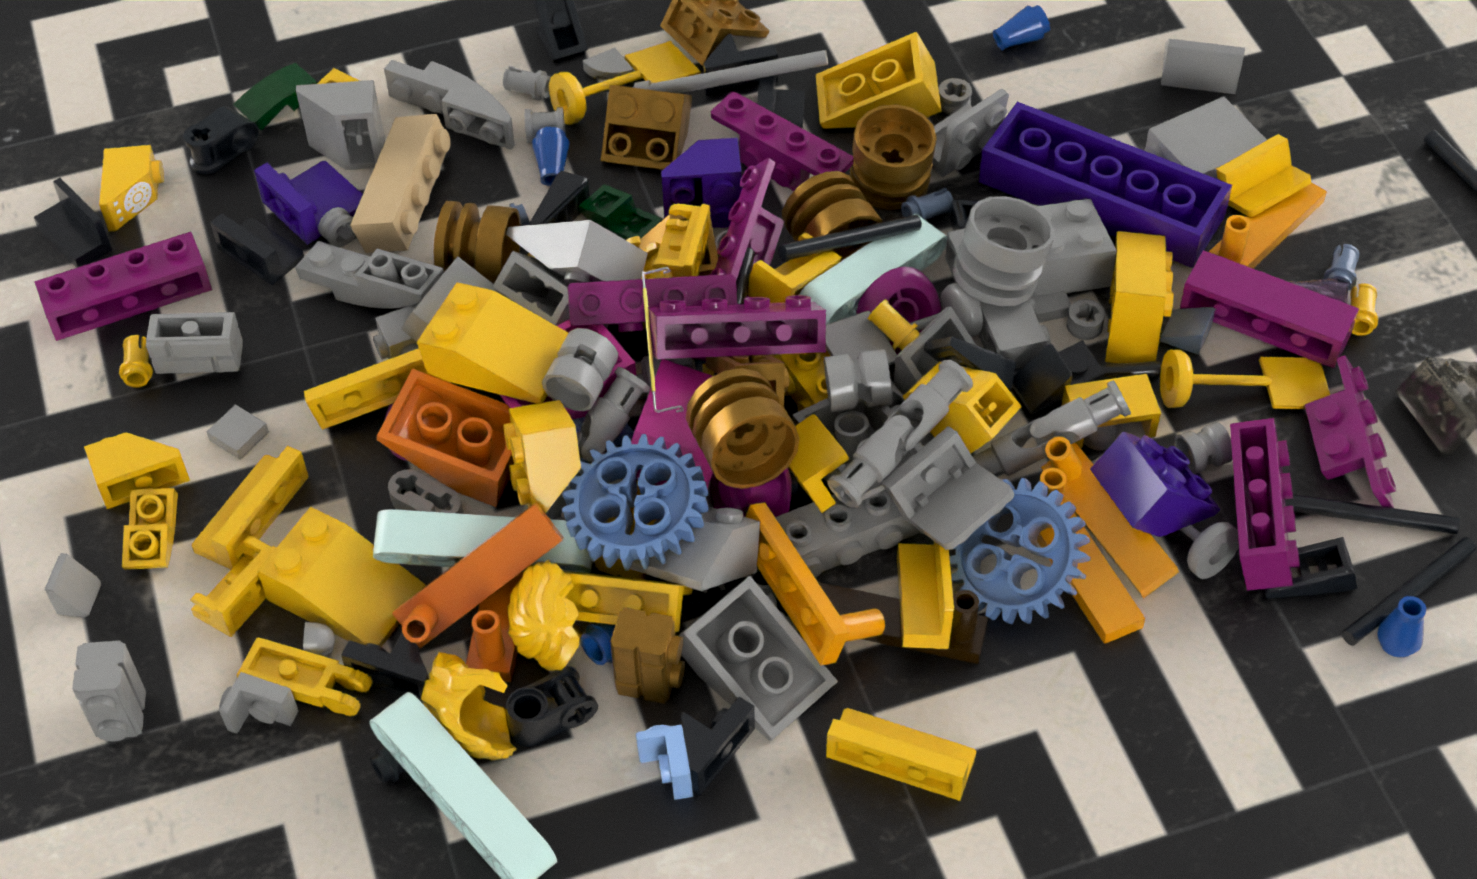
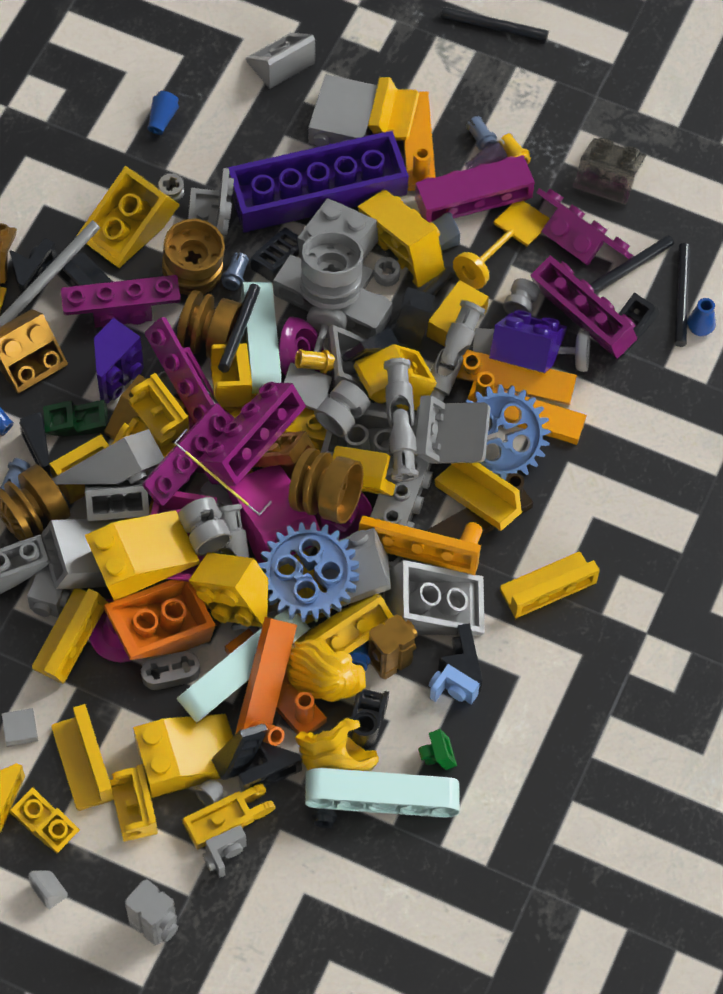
camera: 50 degrees left, 10 degrees up
none -> black slope [212,724,268,780]
none -> green tile [418,729,457,770]

